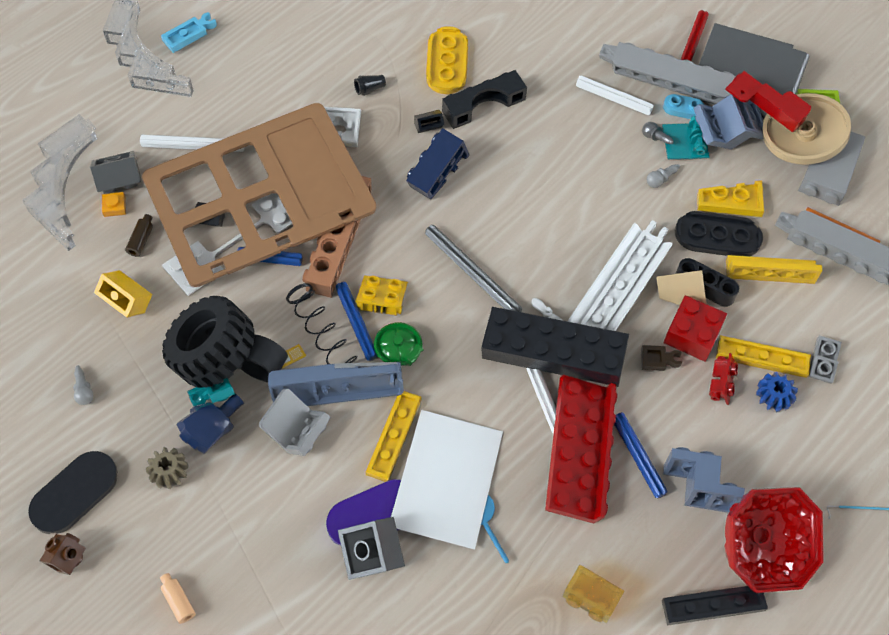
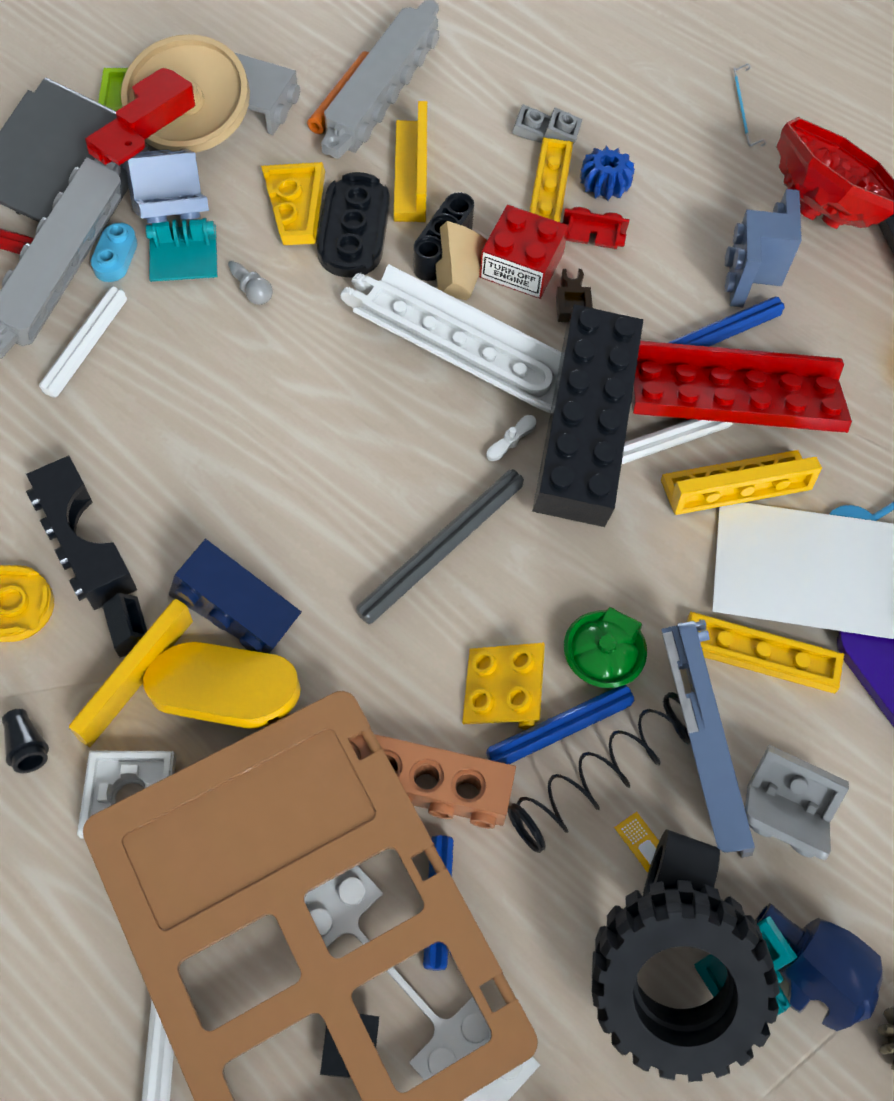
camera: 95 degrees left, 0 degrees up
flat silver bar [642,122,674,144] -> none
none -> yellow tile [69,599,193,748]
none -> yellow tile [143,642,301,729]
none -> yellow fence [661,450,822,515]

